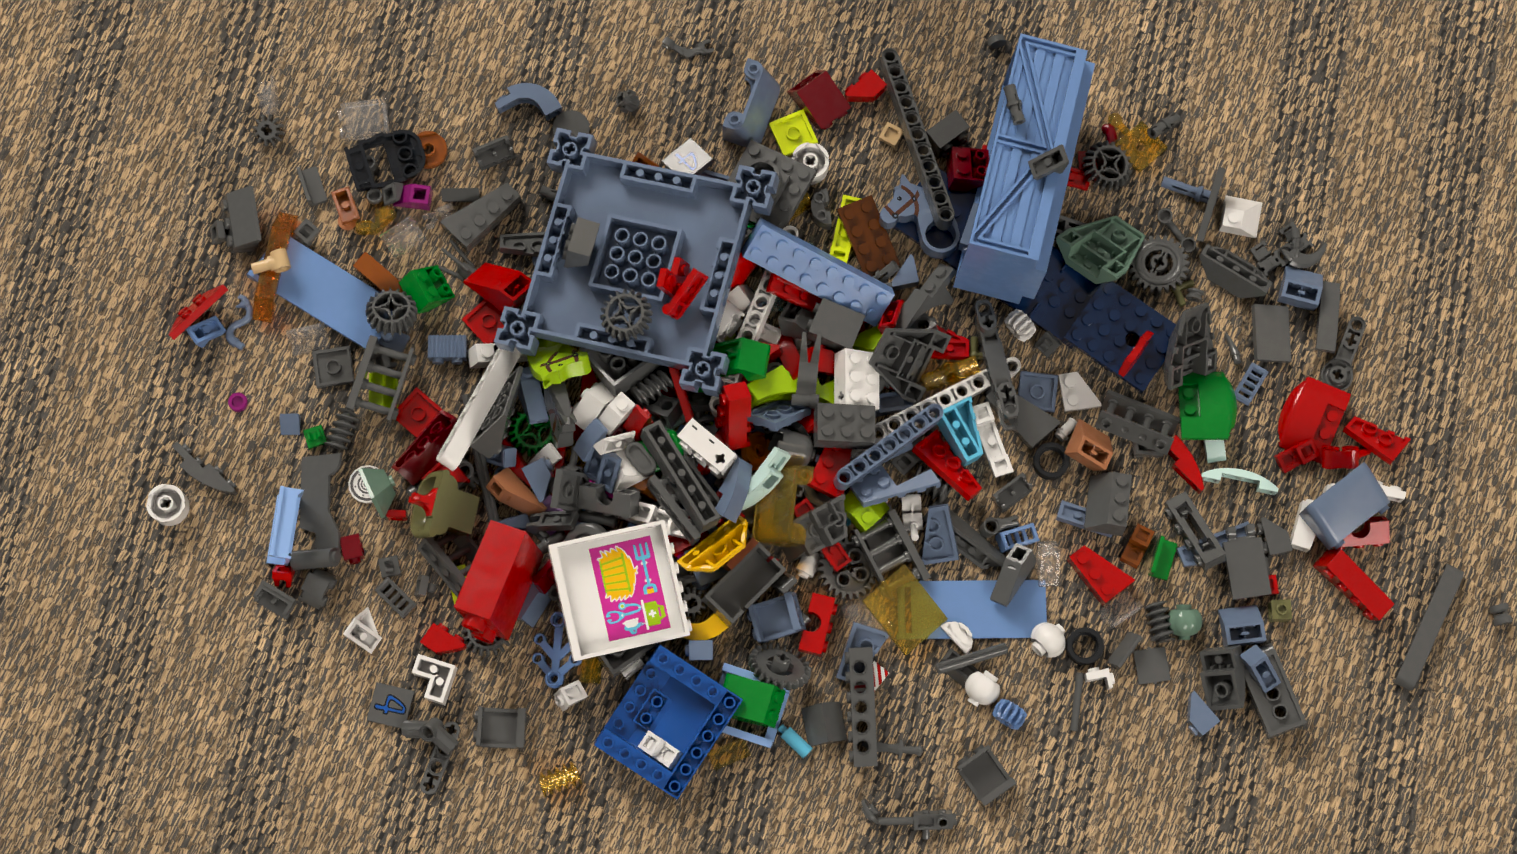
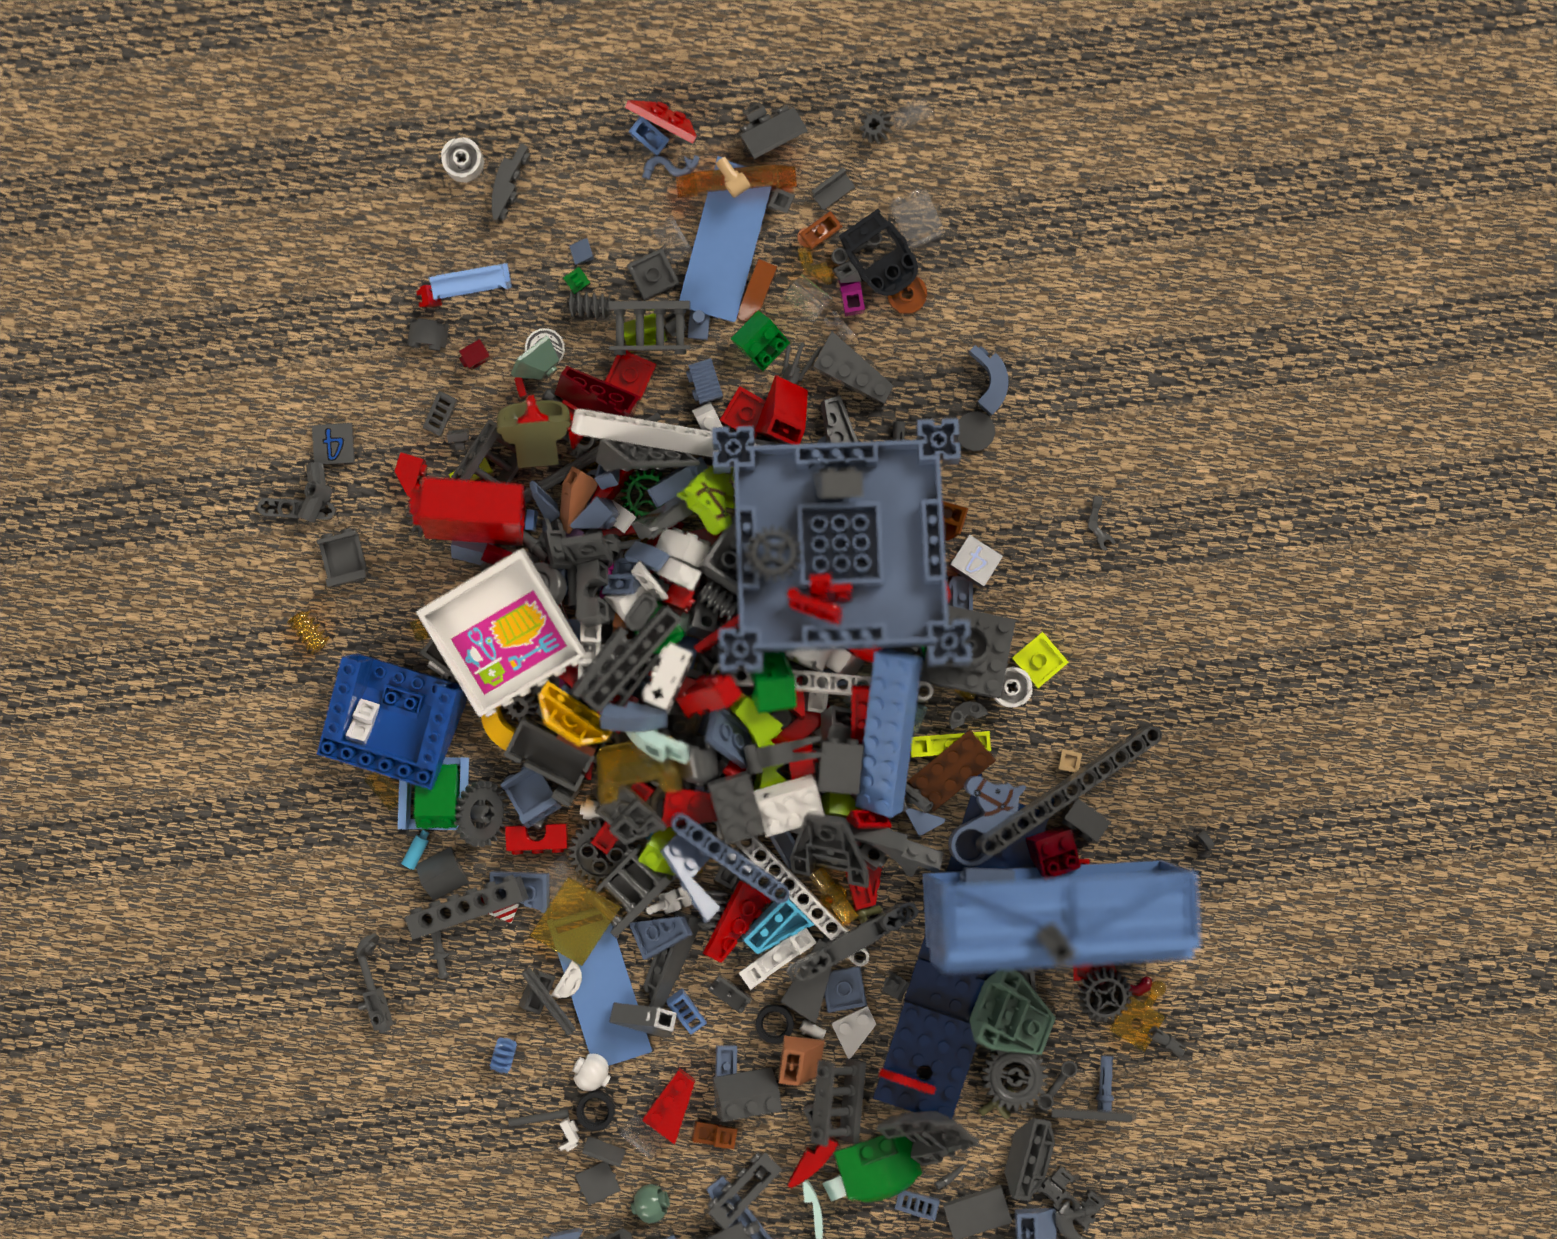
camera: 80 degrees right, 10 degrees up
magenta tile [228,392,248,412] -> none
dark grey hinge [253,580,298,620] -> none
dark grey door [290,453,343,570] -> none
white slope [343,607,382,654] -> none
dark grey gear [365,287,418,337] -> none
dark grey tile [378,555,402,579] -> none
white brick [412,654,458,706] -> none
dark grey slope [441,188,481,202] -> none
dark grey hinge [472,135,516,171] -> none
medium blue plant [532,612,582,689] -> none
white bracket [554,680,588,711] -> none
dark grey gear [616,89,640,113] -> none
sand blue brick [685,640,713,660] -> none
sand blue windscreen [722,58,780,148] -> none
dark orange plate [741,432,771,471] -> none
dark red slope [787,70,851,130] -> none
red slope [845,69,887,102] -> none
dark grey panel [955,744,1016,807] -> none
white plant [965,670,1000,707] -> none
dark grey pin [979,515,1019,538] -> none
dark grey pin [1003,84,1026,125] -> none
white gear [1004,309,1036,342] -> none
clear slope [1036,541,1060,587] -> none
dark grey piece [1144,601,1176,643] -> none
green panel [1148,536,1178,581] -> none
dark grey bush [1186,288,1204,303] -> none
white slope [1219,195,1262,238] -> none

